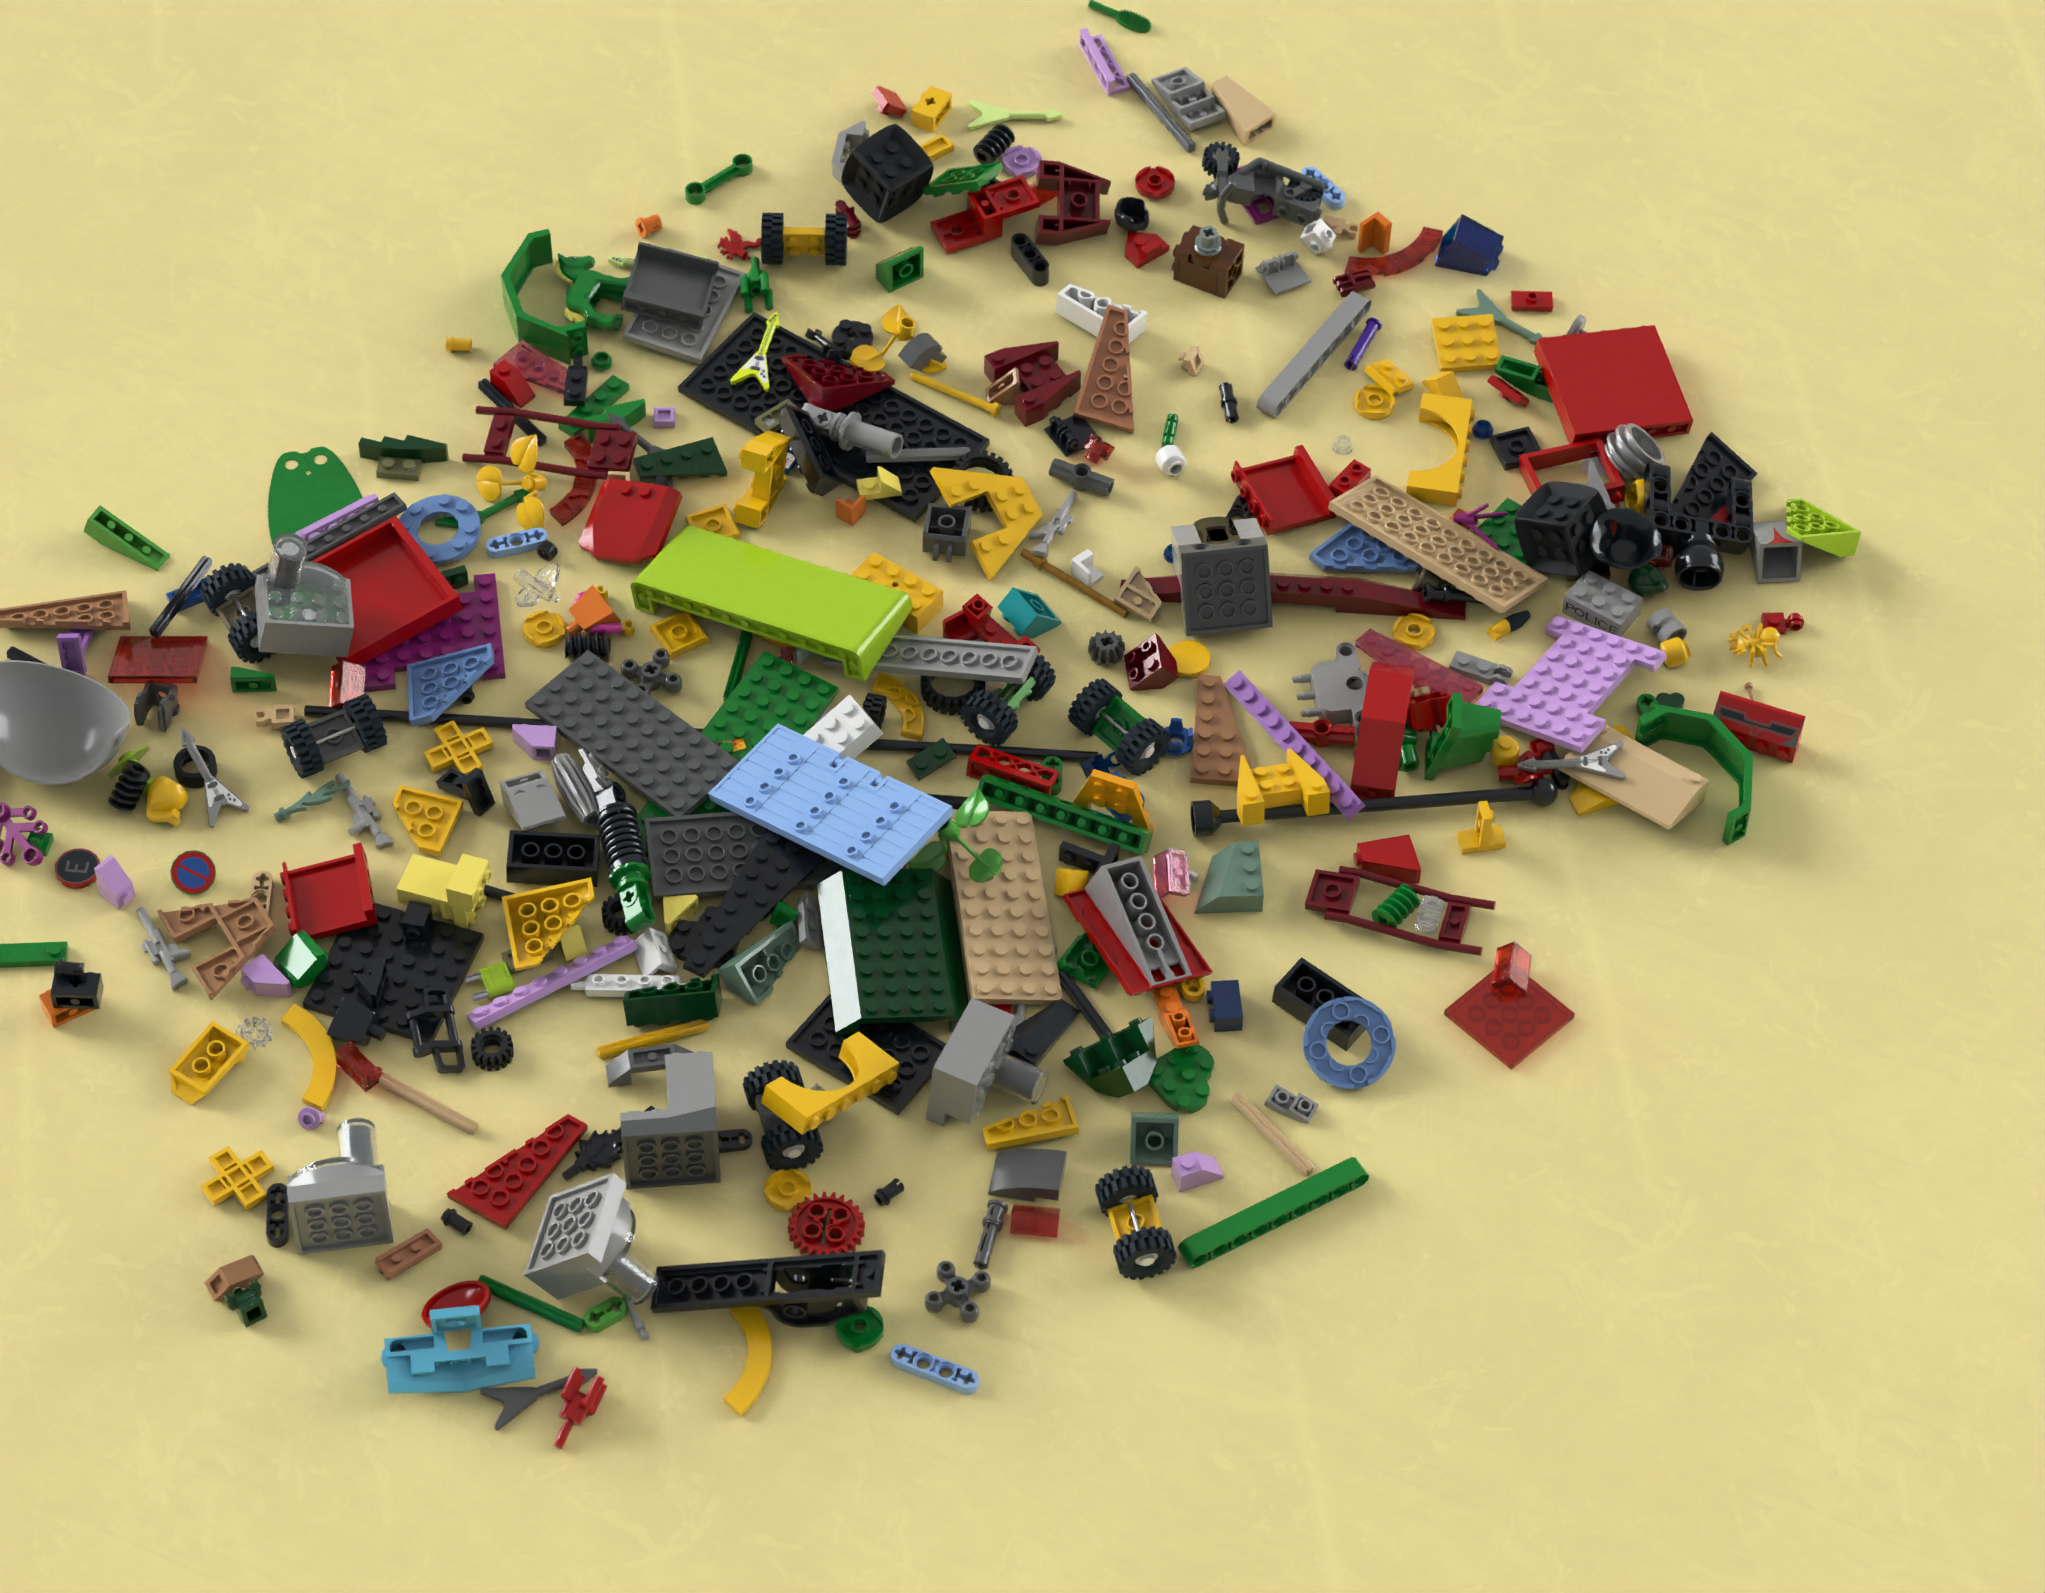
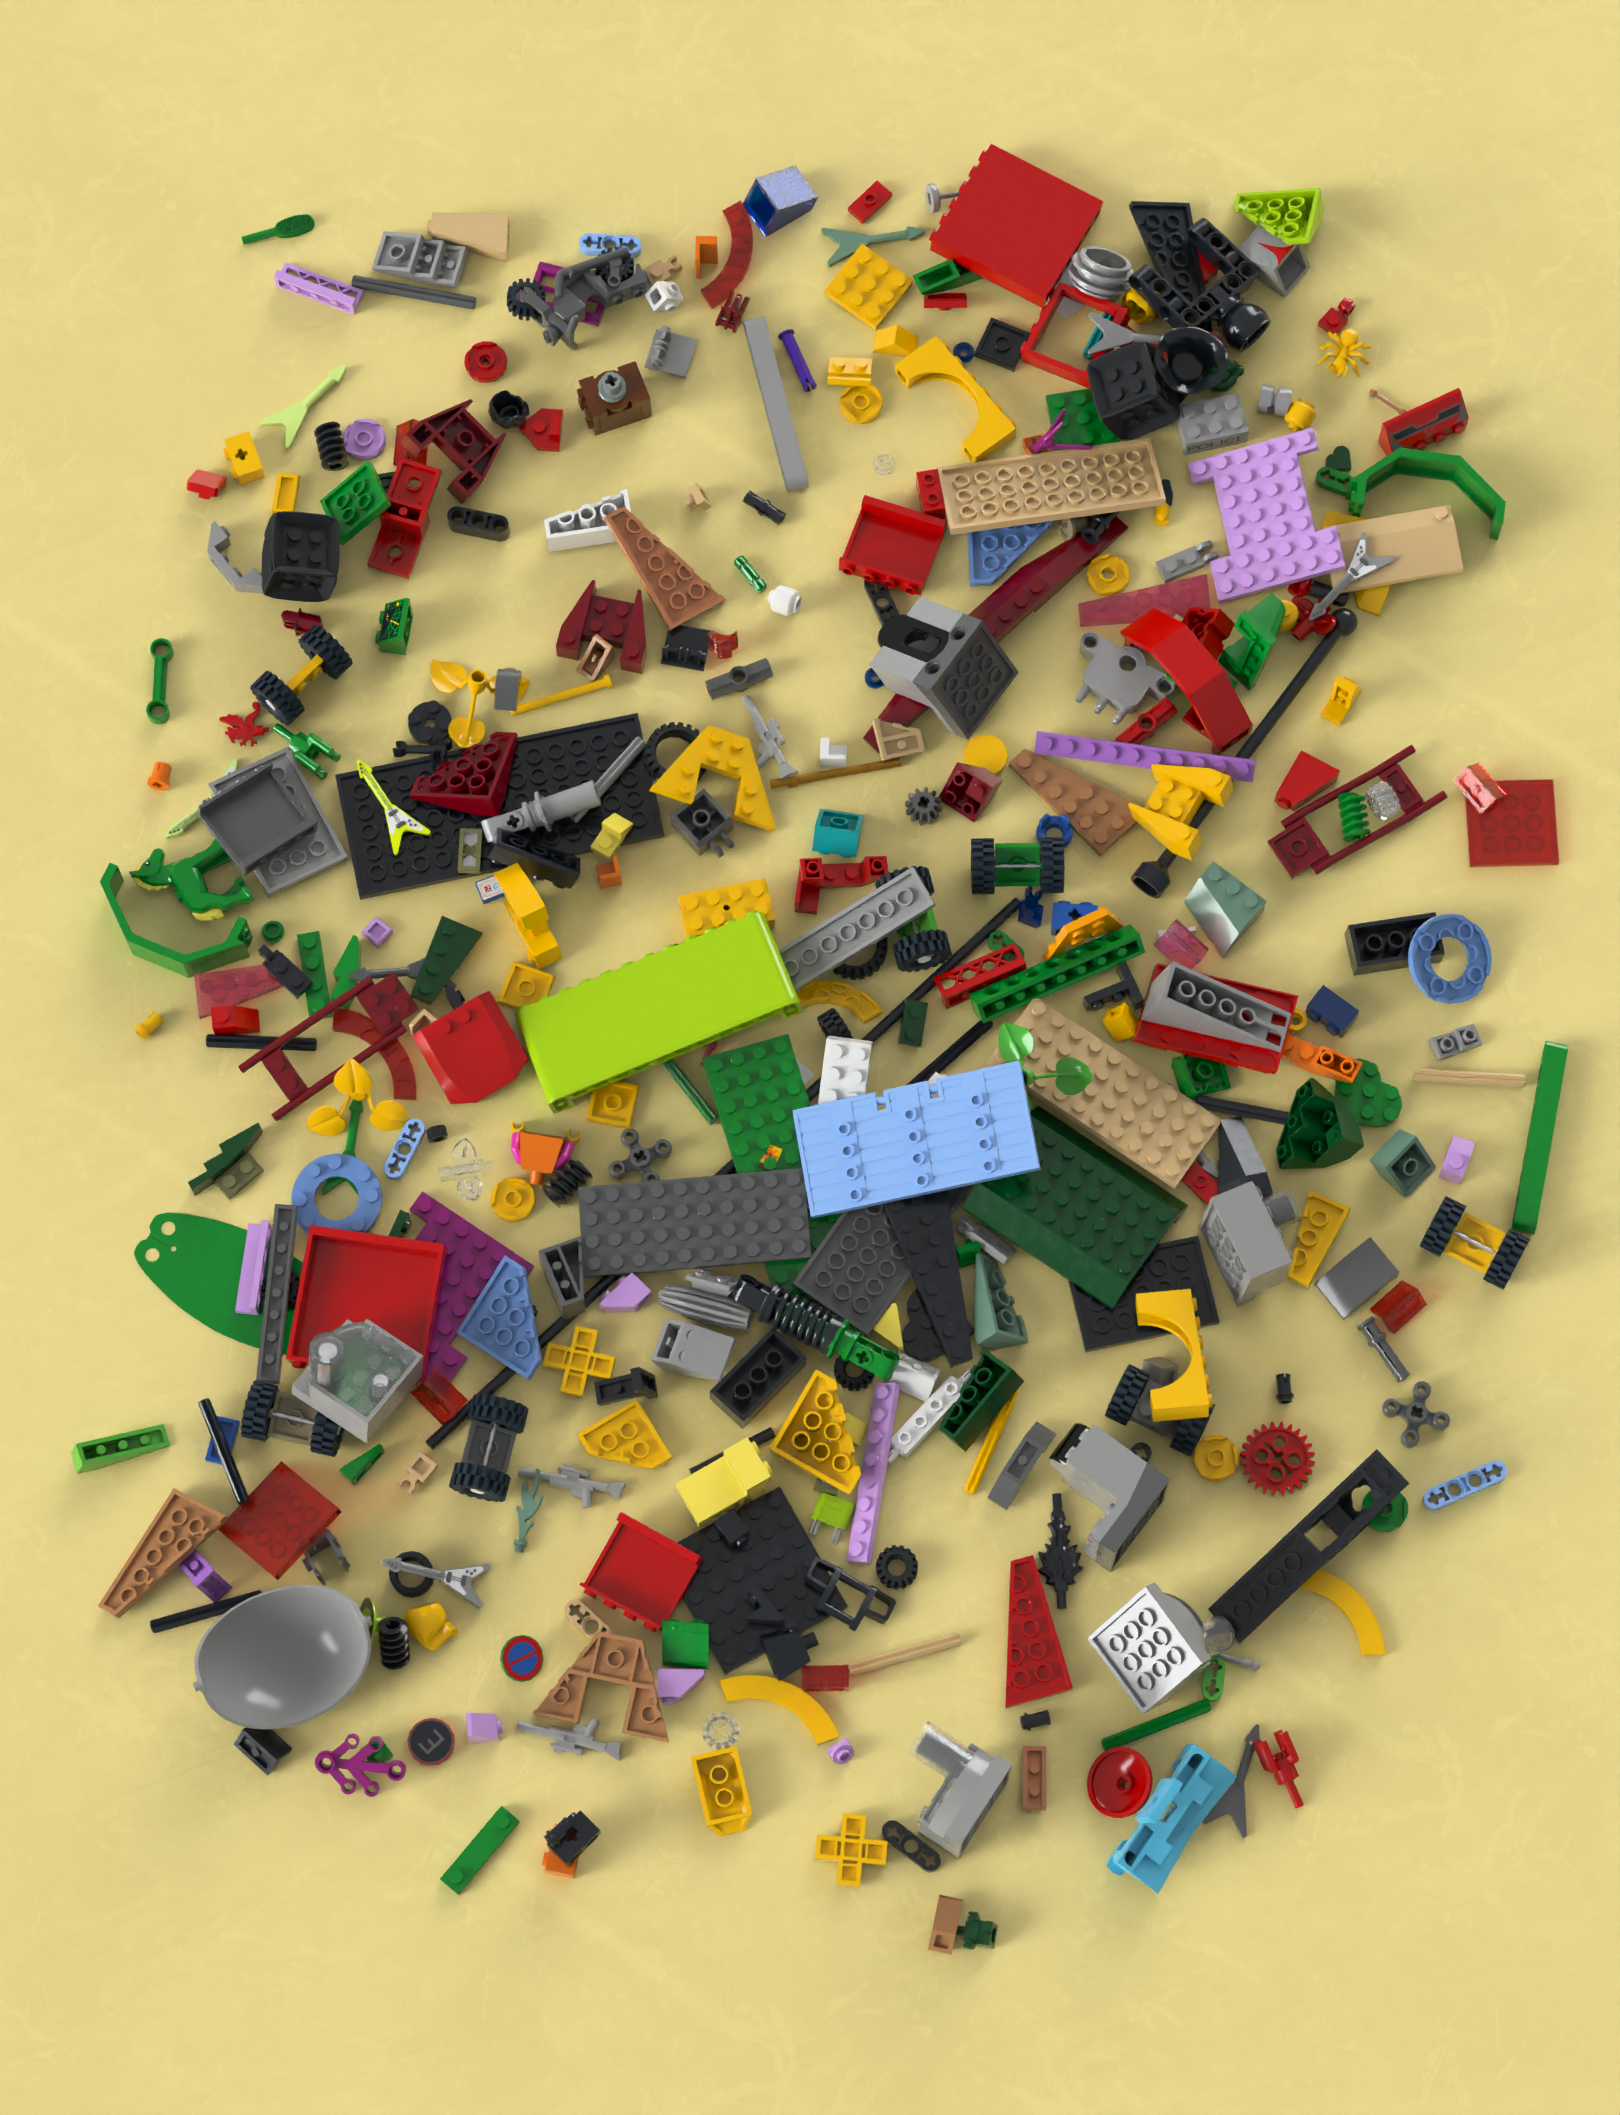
camera: 45 degrees left, 20 degrees up
none -> dark grey wedge [539,1236,585,1320]

